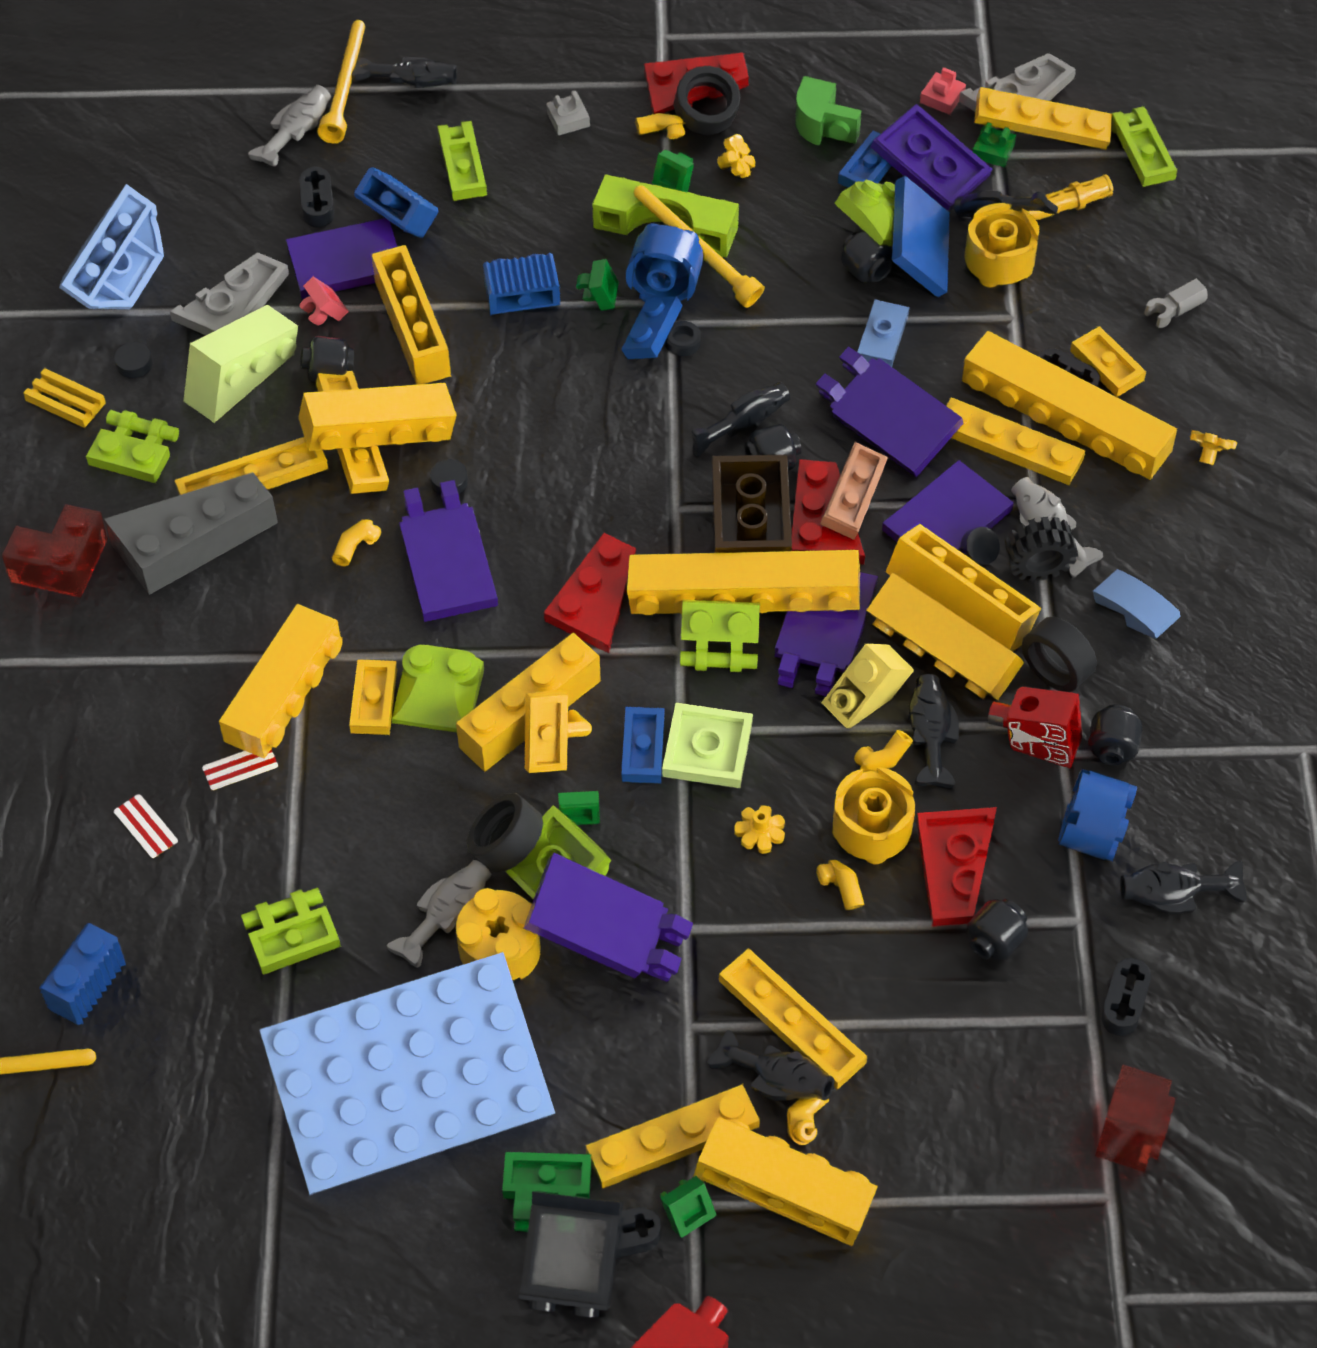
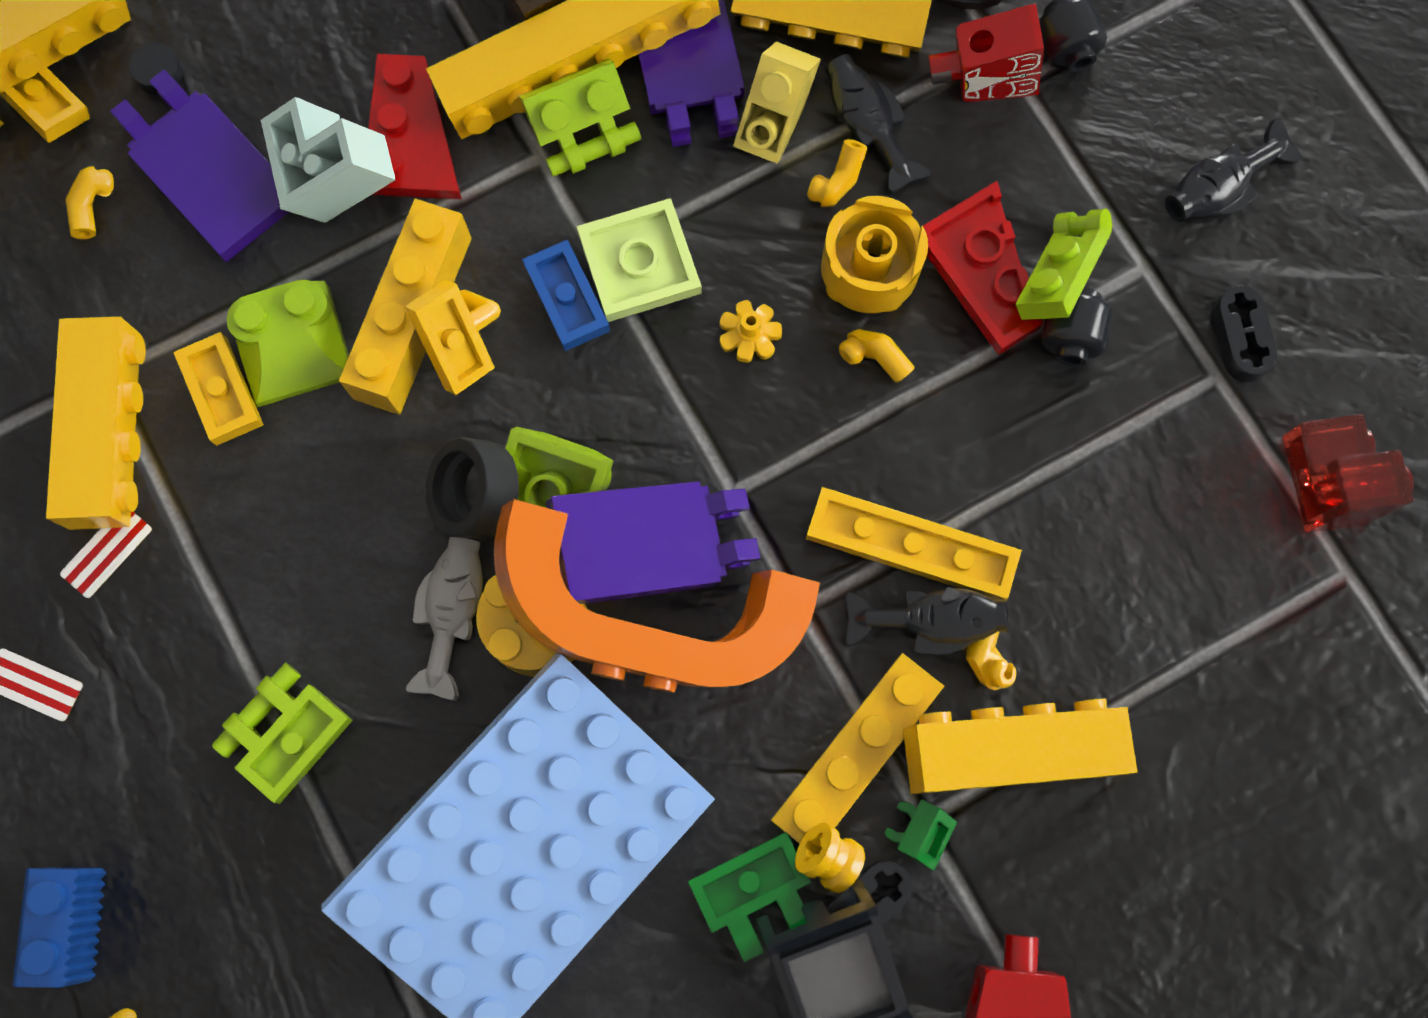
camera: 30 degrees left, 20 degrees up
green tile [558,791,600,825] -> none
blue brick [1058,769,1137,861] -> none
none -> light aqua brick [261,97,396,223]
none -> orange arch [494,499,820,693]
none -> yellow wheel [795,823,865,894]
none -> lime plate [1015,208,1112,320]

